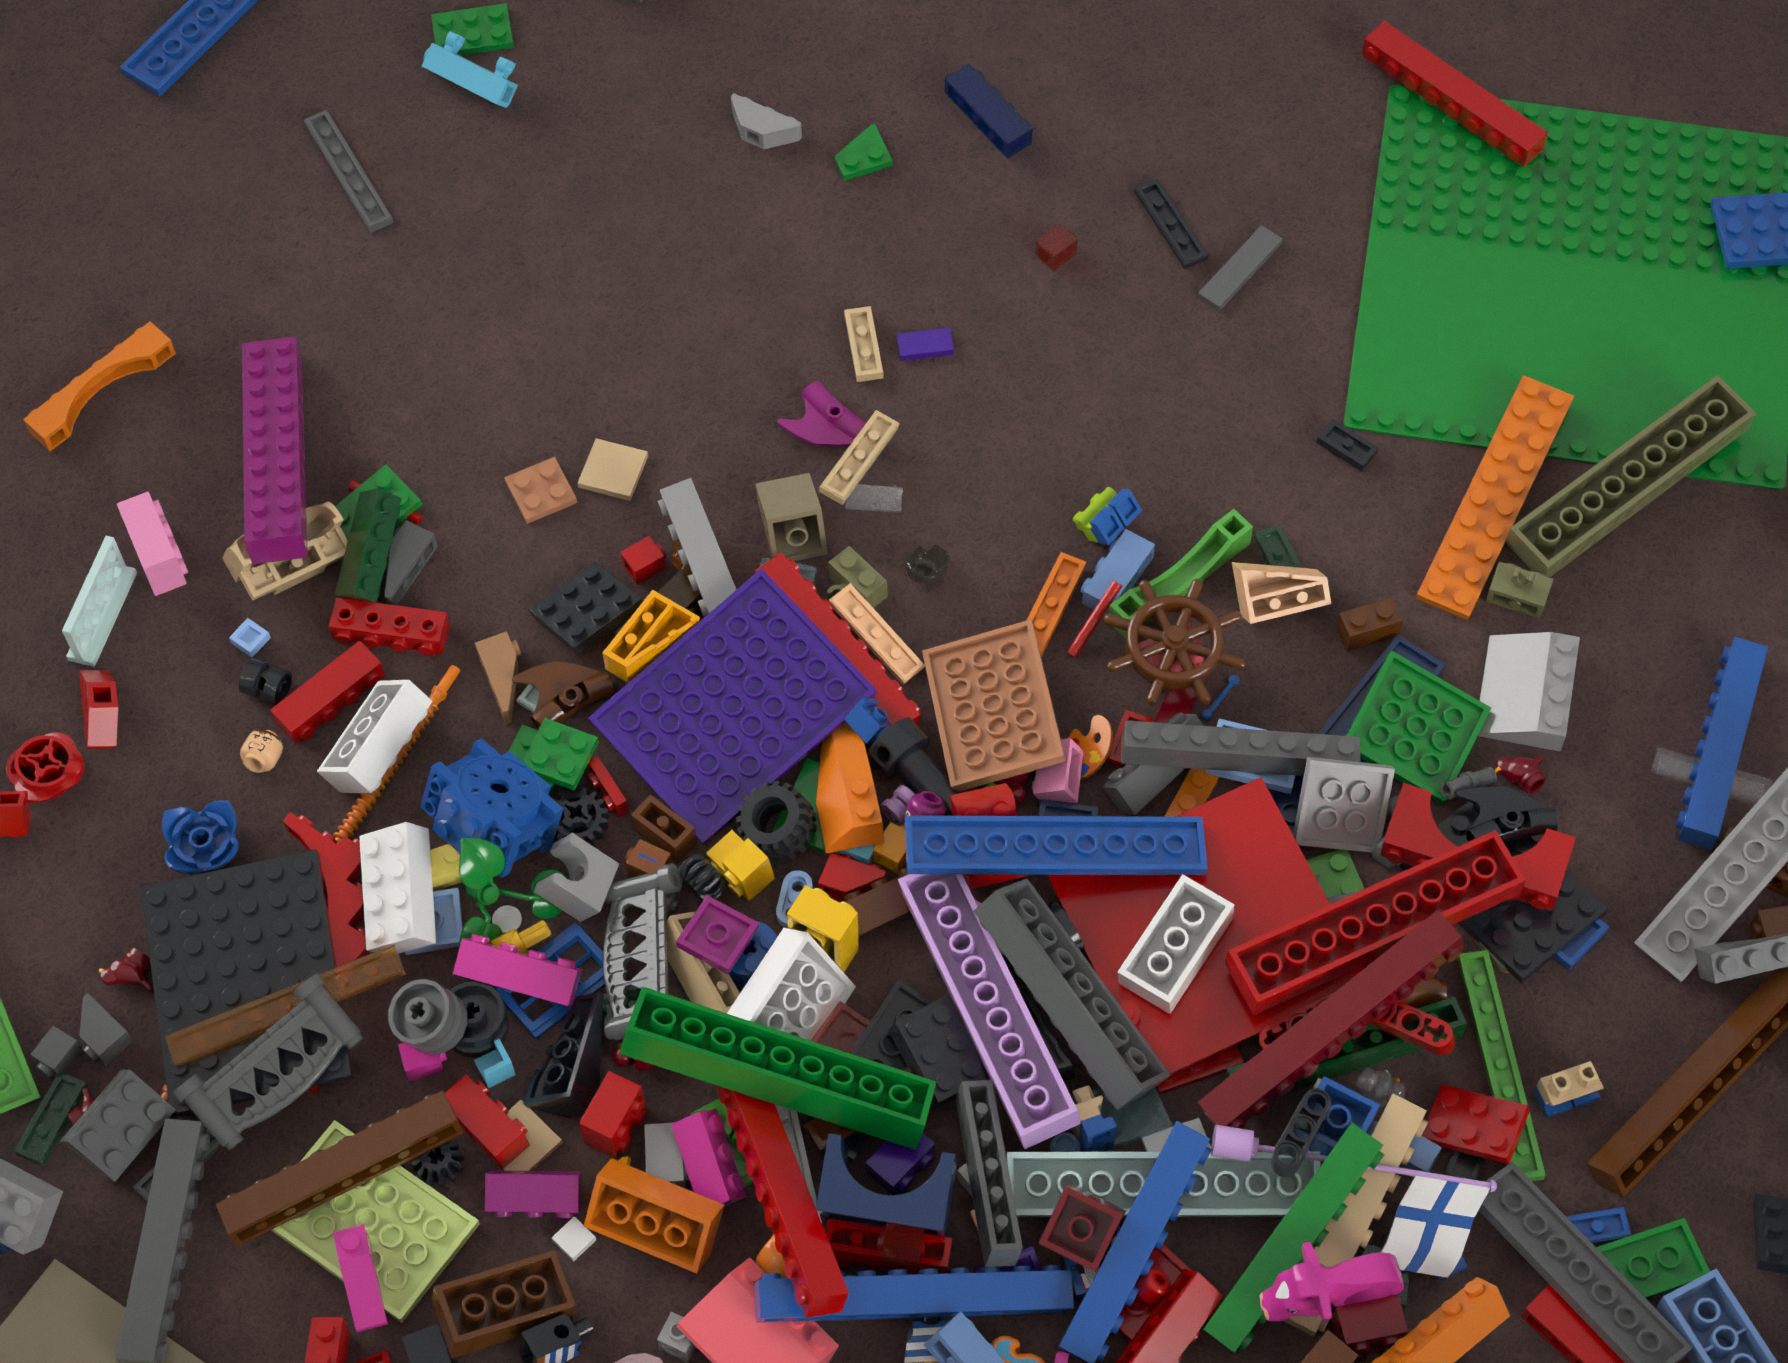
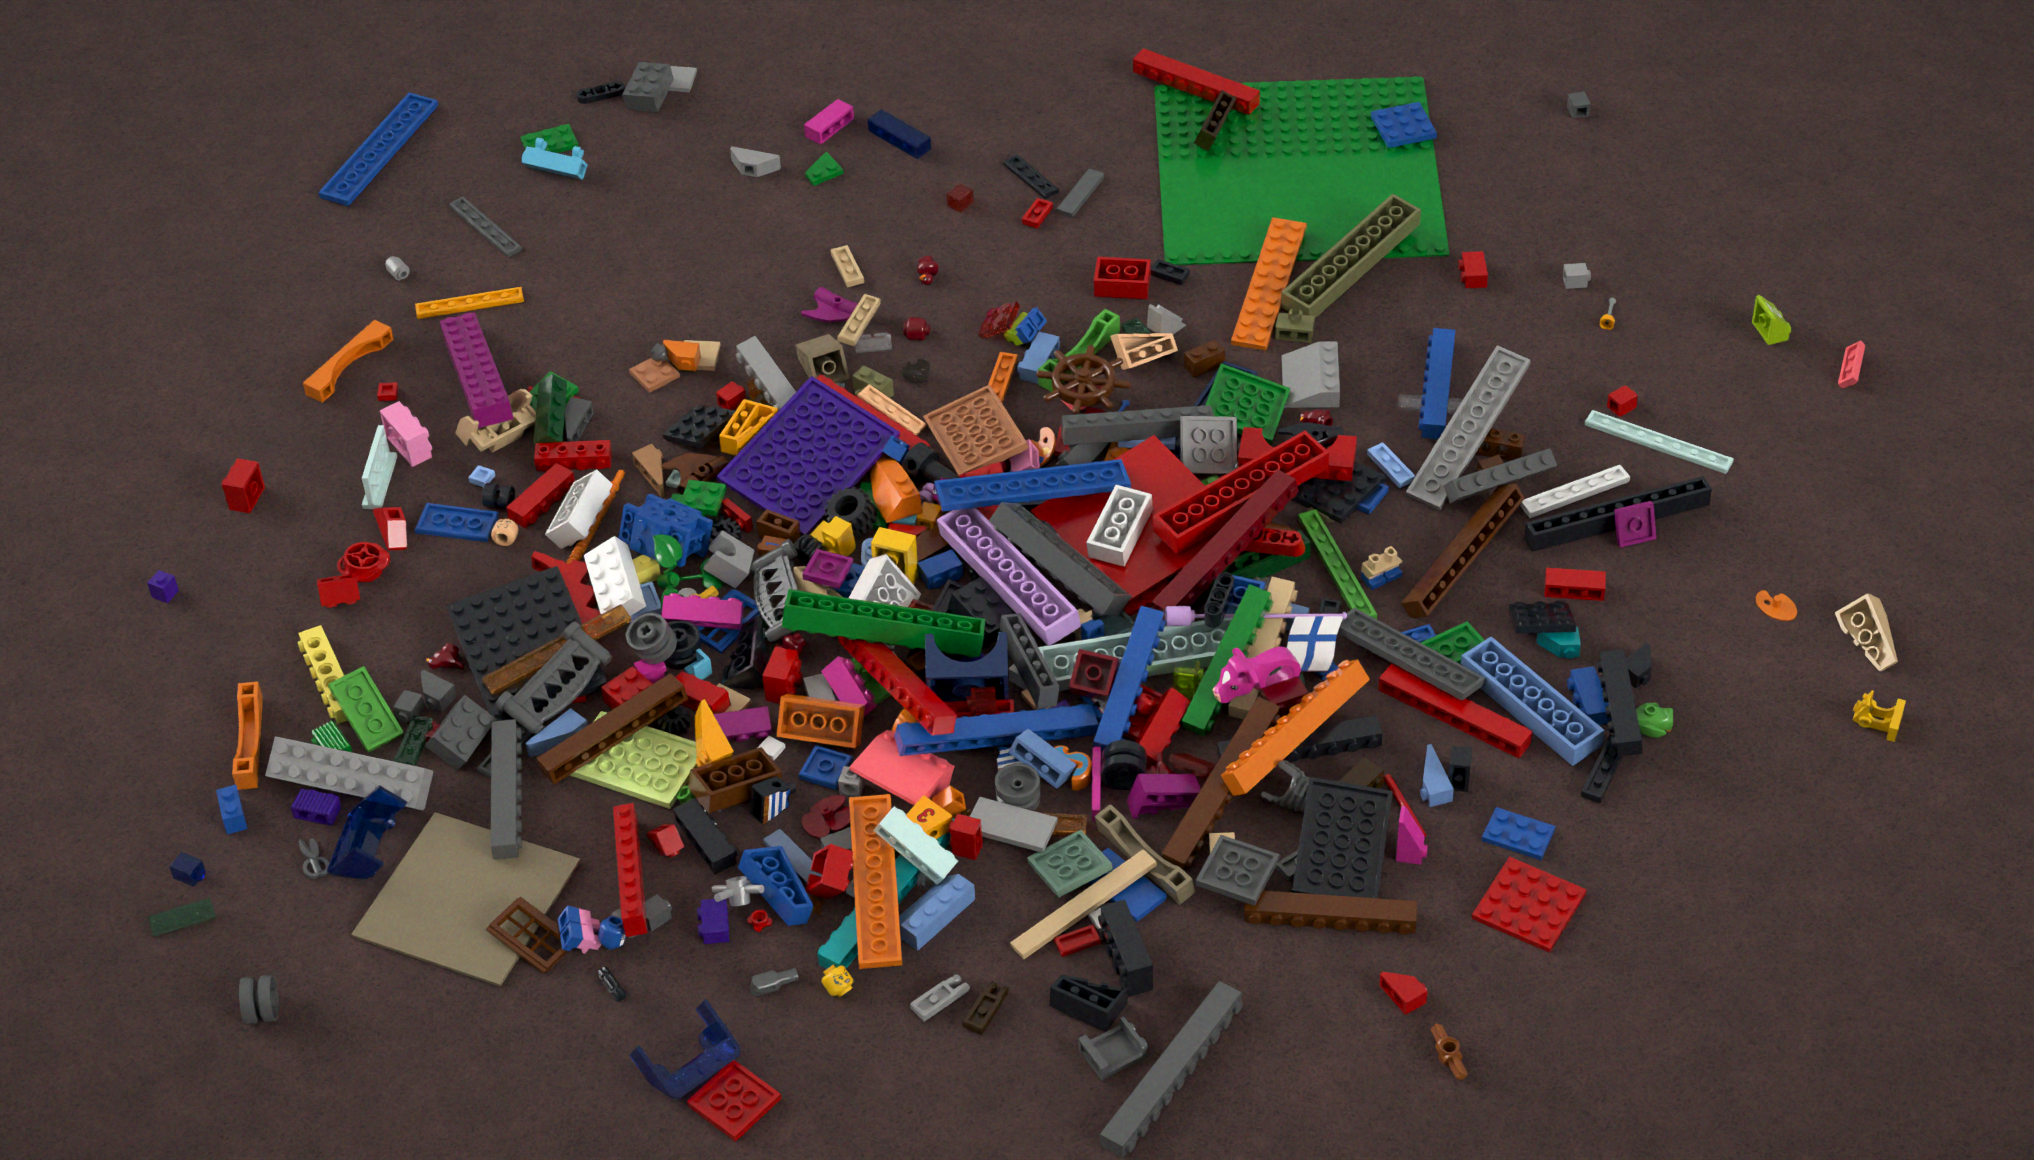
camera: 10 degrees left, 15 degrees down
blue brick [162,800,240,874] -> none
dark pink slope [333,1224,388,1332] -> none
dark purple tile [897,328,954,361] -> none
red bar [1067,580,1122,658] -> none
red plate [1421,1084,1530,1164] -> none
dark grey pin [1440,767,1497,800] -> none
none -> red plate [377,383,398,401]
none -> light grey brick [385,256,410,280]
none -> light orange tile [415,287,524,319]
none -> blue tile [415,503,499,542]
none -> medium blue slope [526,708,588,757]
none -> red brick [601,666,653,710]
none -> dark grey plate [649,343,668,361]
none -> orange slope [663,340,701,371]
none -> bright green bush [676,785,696,804]
none -> light orange slope [695,699,734,767]
none -> blue plate [798,745,853,790]
none -> dark pink brick [804,99,854,145]
none -> dark red head [903,317,930,341]
none -> dark red animal [917,256,938,285]
none -> blue brick [918,550,963,590]
none -> clear red plate [978,301,1020,339]
none -> red plate [1022,198,1053,229]
none -> red brick [1094,257,1151,299]
none -> light grey slope [1147,304,1186,335]
none -> clear neon green bracket [1174,661,1204,700]
none -> dark brown brick [1194,90,1236,151]
none -> light blue plate [1367,443,1415,489]

